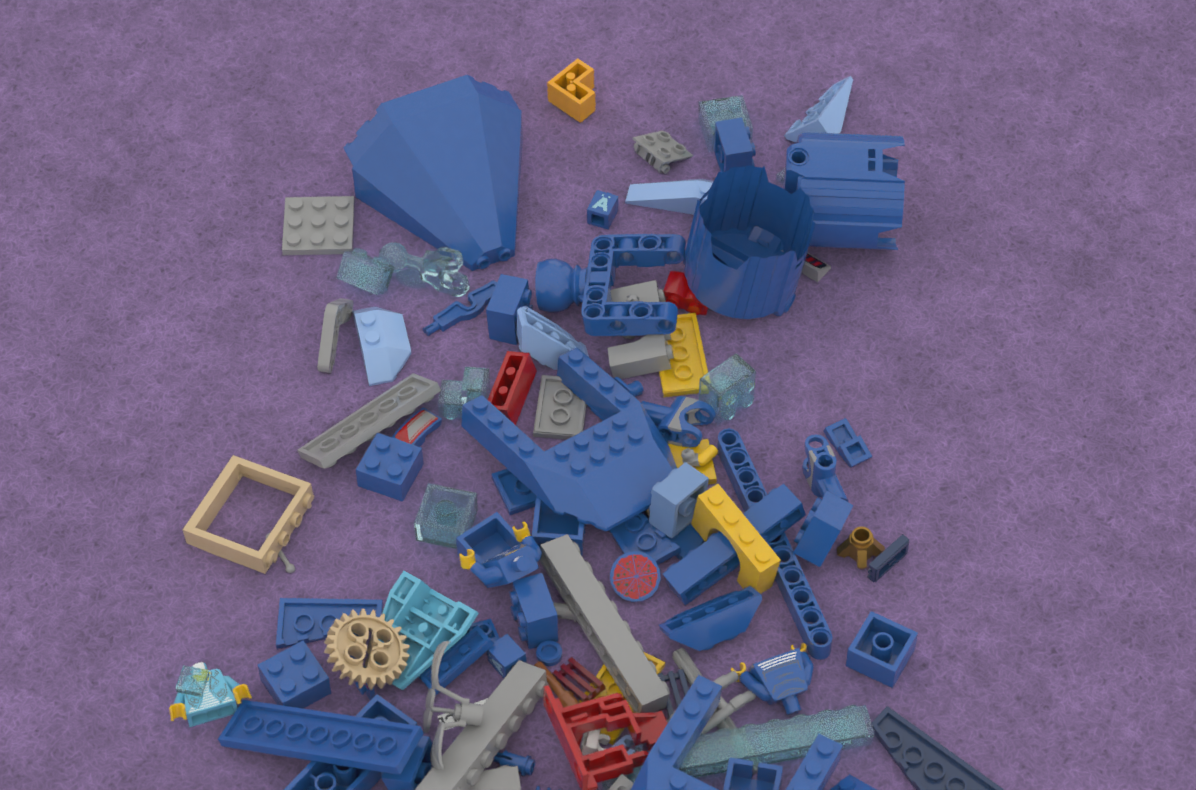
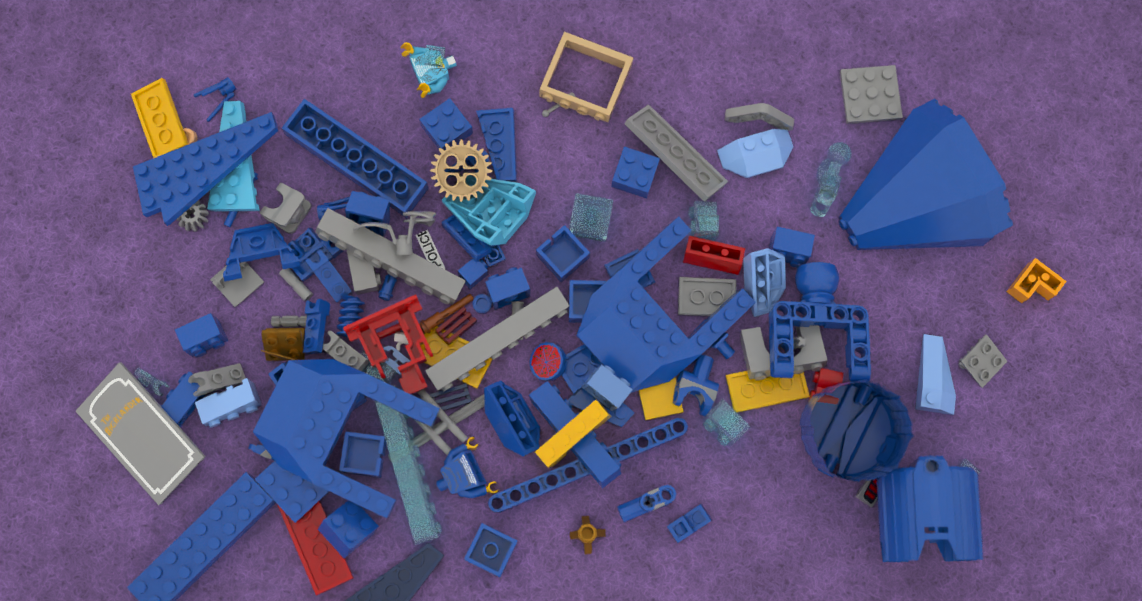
camera: 80 degrees right, 25 degrees up
blue plate [218,700,424,775] -> none
clear light blue brick [336,248,395,295] -> none
slope [392,407,442,447] -> none
blue piece [423,280,497,336] -> none
blue torso [459,522,542,588] -> none
blue brick [587,190,618,230] -> none
arm [681,445,719,467] -> none
clear light blue brick [698,95,753,152] -> none
blue brick [714,117,756,173] -> none
light blue wedge [784,76,853,143] -> none
blue piece [793,491,853,567] -> none
dark blue tile [867,534,909,583] -> none

